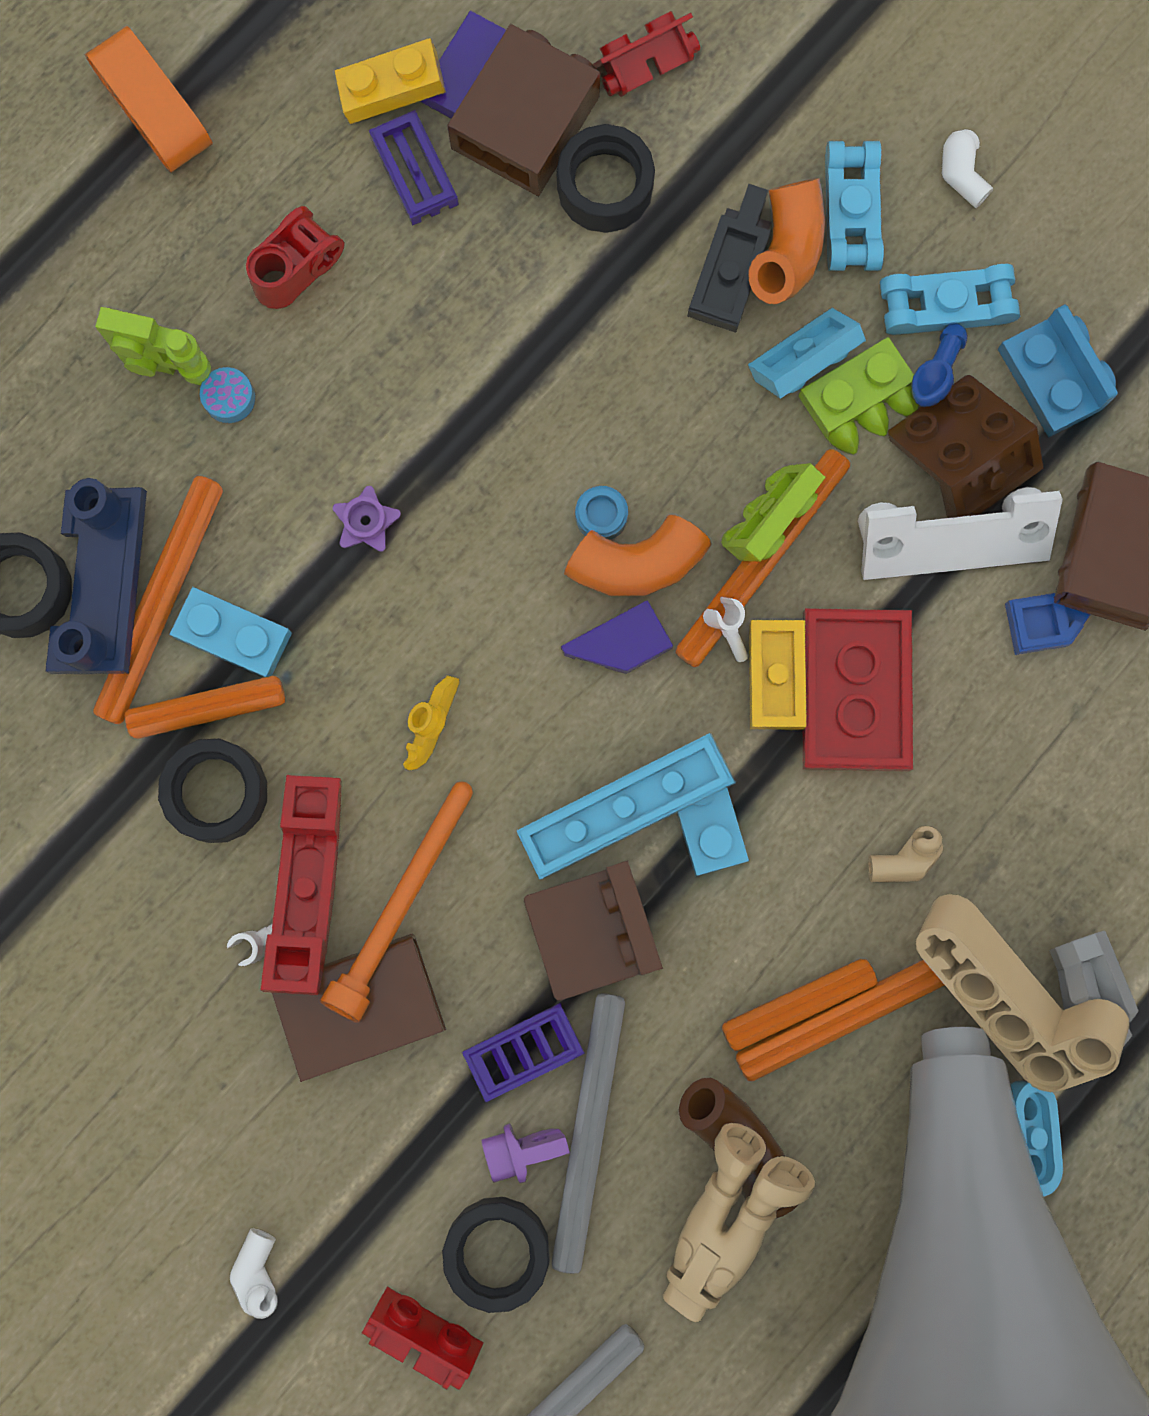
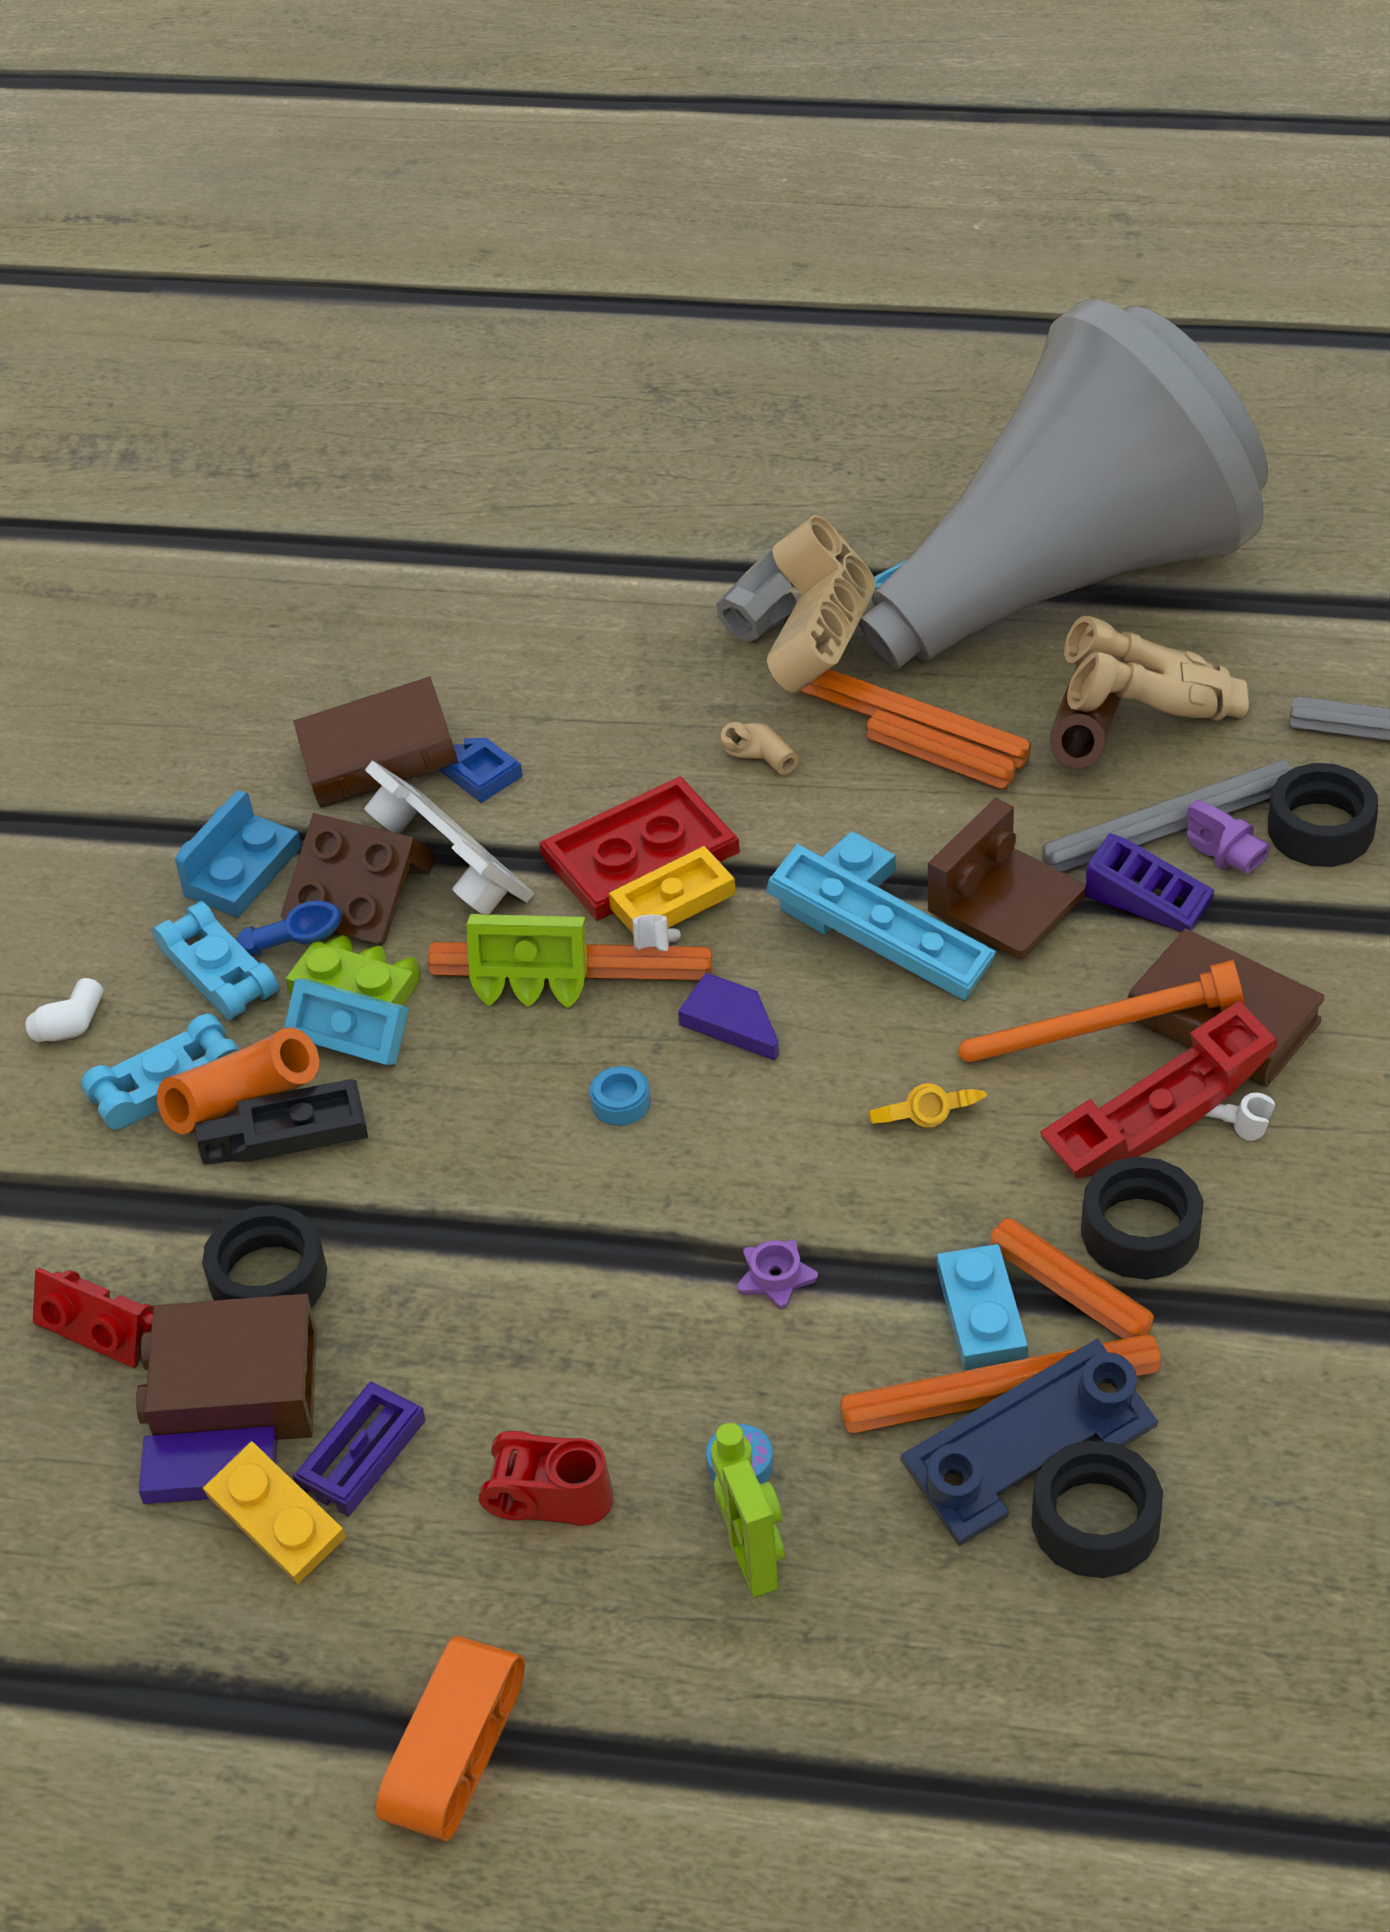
camera: 120 degrees left, 35 degrees down
orange cylinder [564,515,712,596] -> none

